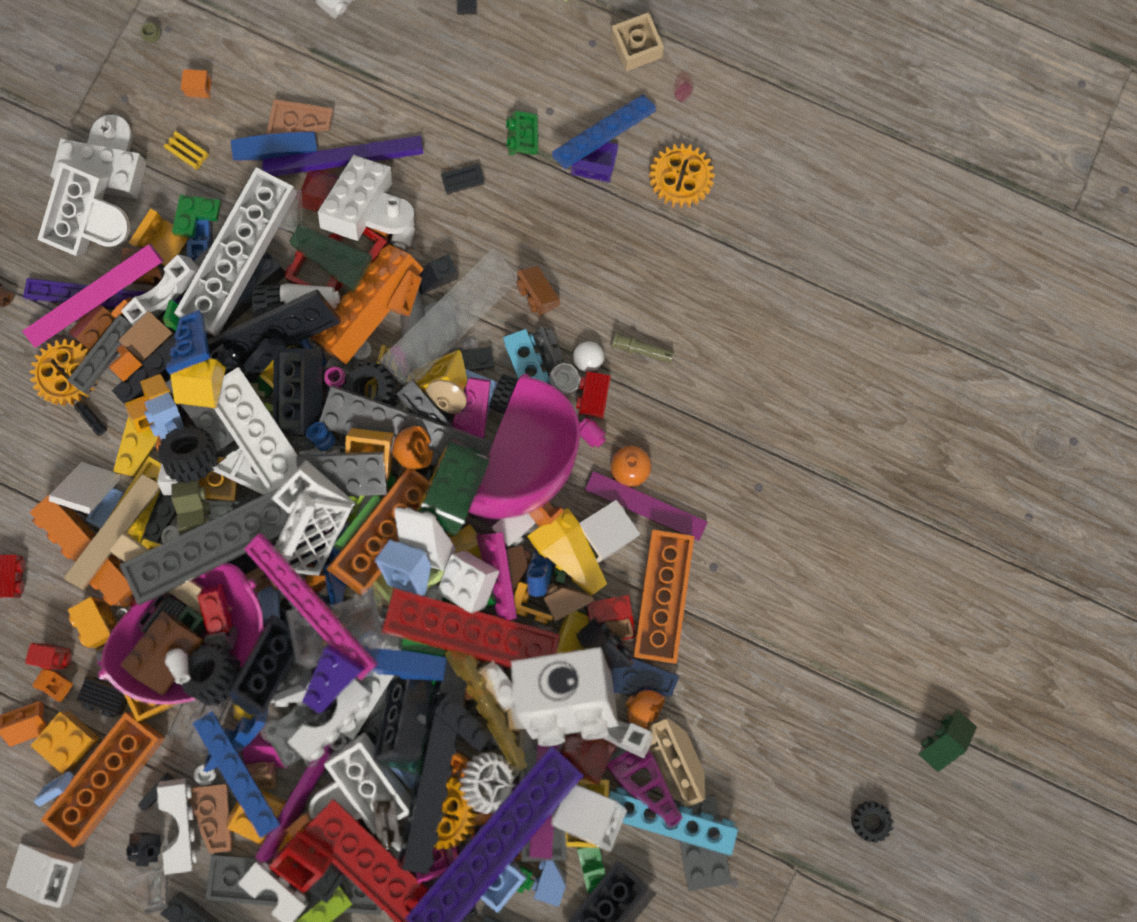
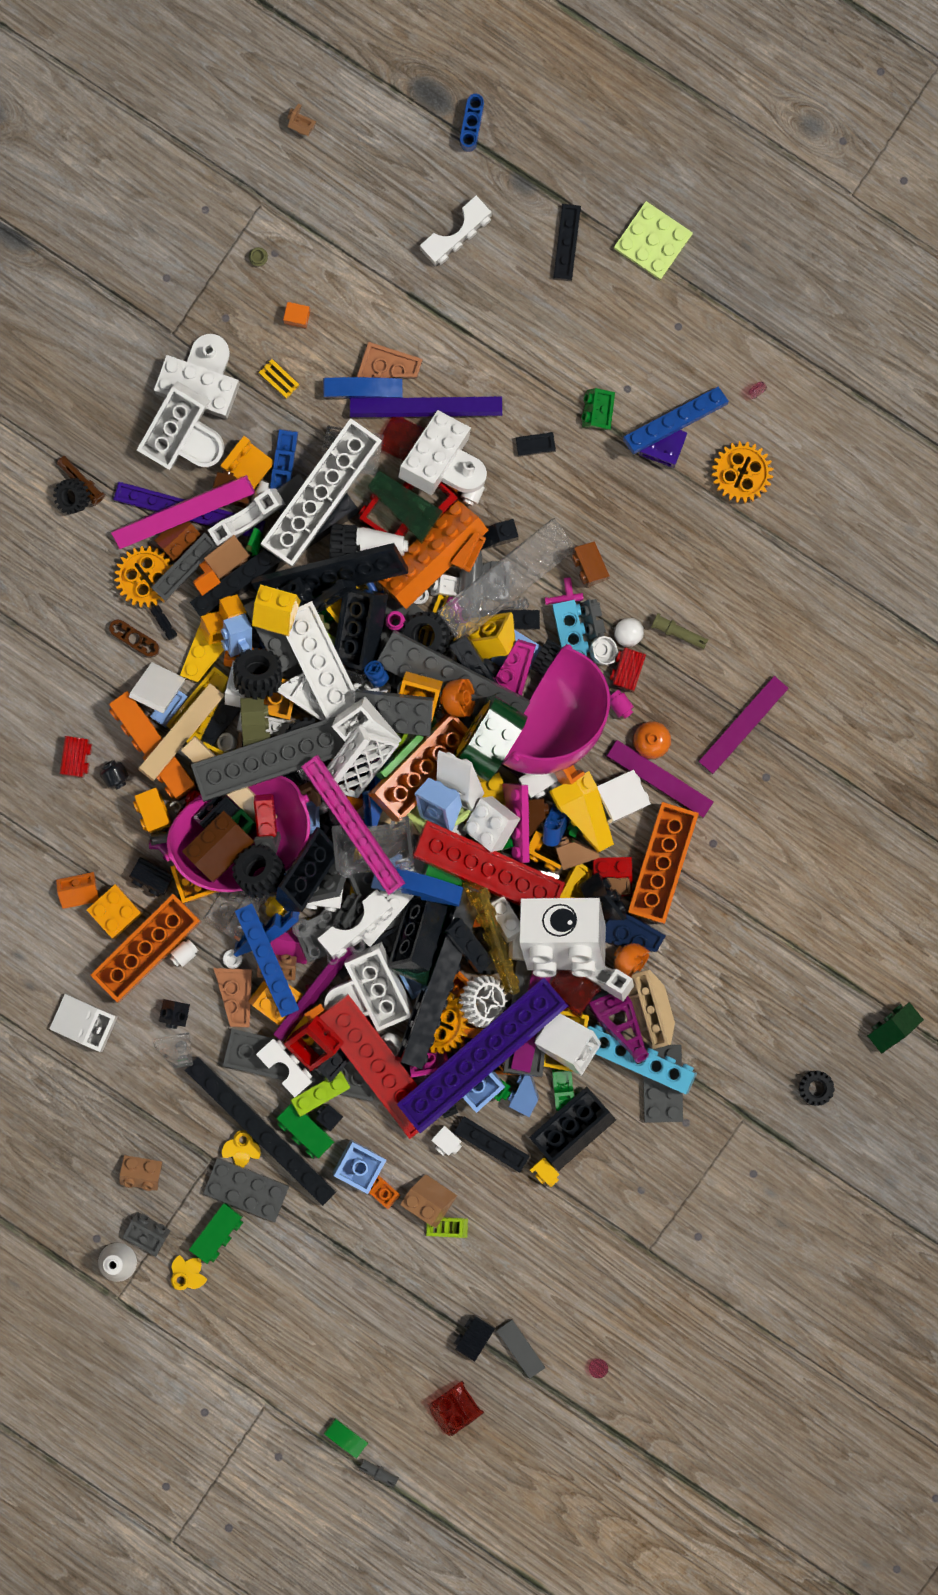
camera: 15 degrees right, 5 degrees up
red brick [25,643,72,669] -> none
orange bracket [32,668,73,702] -> none
light blue tile [34,771,74,807] -> none
orange tile [111,297,133,318] -> none
black tile [138,772,174,811] -> none
white arch [157,778,197,875] -> none
white cone [165,649,190,684] -> none
blue wing [166,310,210,374] -> none
green plate [172,195,222,238] -> none
dark purple wing [302,645,366,714] -> none
dark brown hinge [372,800,400,849] -> none
tan dish [426,380,467,414] -> none
tan brick [611,12,664,71] -> none
none -> black head [100,760,129,790]
none -> reddish brown beam [109,619,160,658]
none -> white brick [170,939,199,967]
none -> white bracket [430,575,460,597]
none -> dark pink piece [545,578,584,605]
none -> magenta tile [699,676,789,774]

